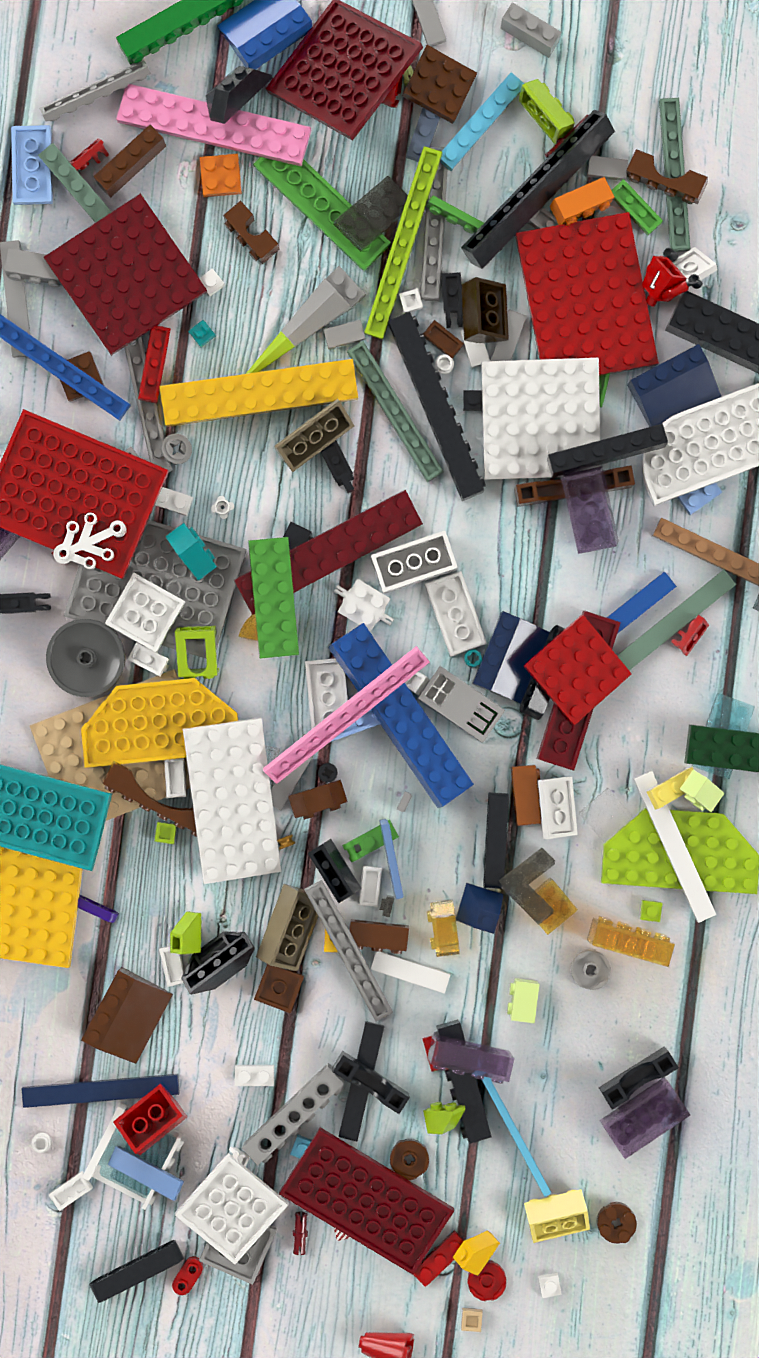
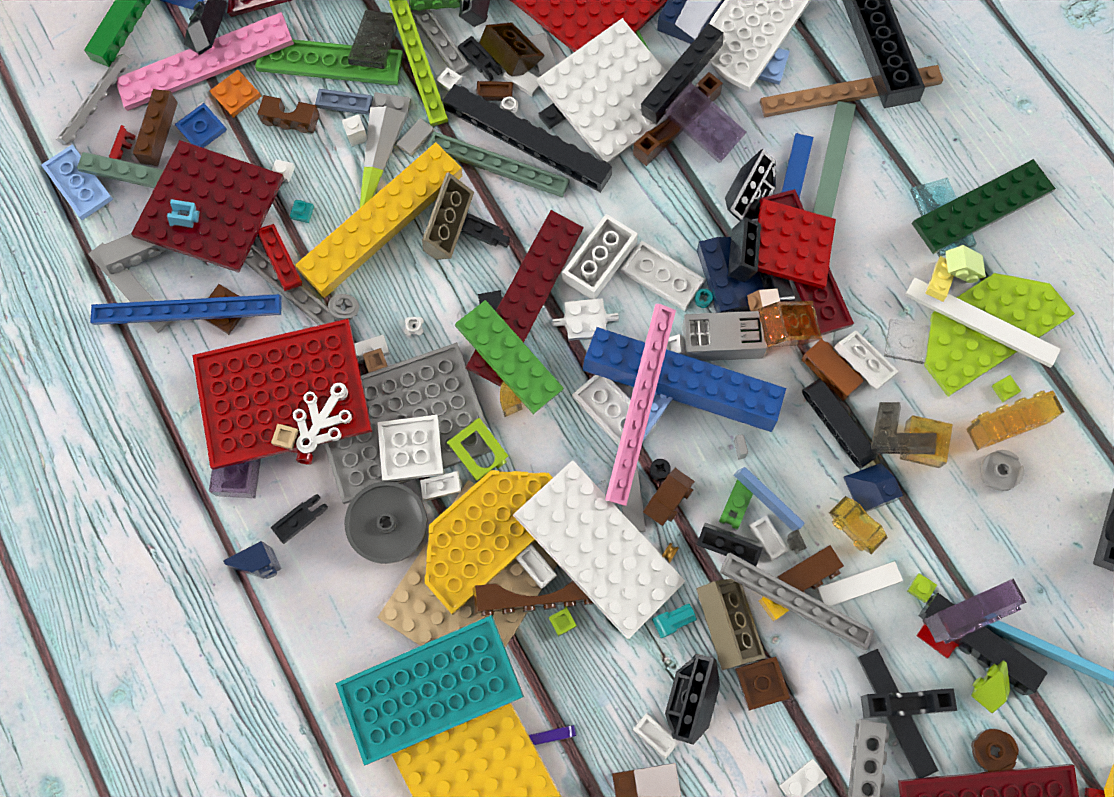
camera: 30 degrees left, 15 degrees down
teal brick [165,523,217,581] -> none
lime slope [170,911,202,955] -> none
yellowish green brick [507,978,539,1023] -> none
red plate [672,615,709,656] -> none
none -> medium azure window [167,199,199,228]
none -> blue plate [175,103,227,148]
none -> tan plate [271,424,299,450]
none -> sand blue plate [315,88,373,115]
none -> white brick [342,114,367,147]
none -> medium nougat plate [362,348,388,373]
none -> teal piece [652,604,697,639]
none -> black wedge [725,149,776,221]
none -> black brick [728,217,761,283]
none -> brick [747,289,782,313]
none -> clear orange brick [758,301,822,347]
none -> lime plate [907,573,937,603]

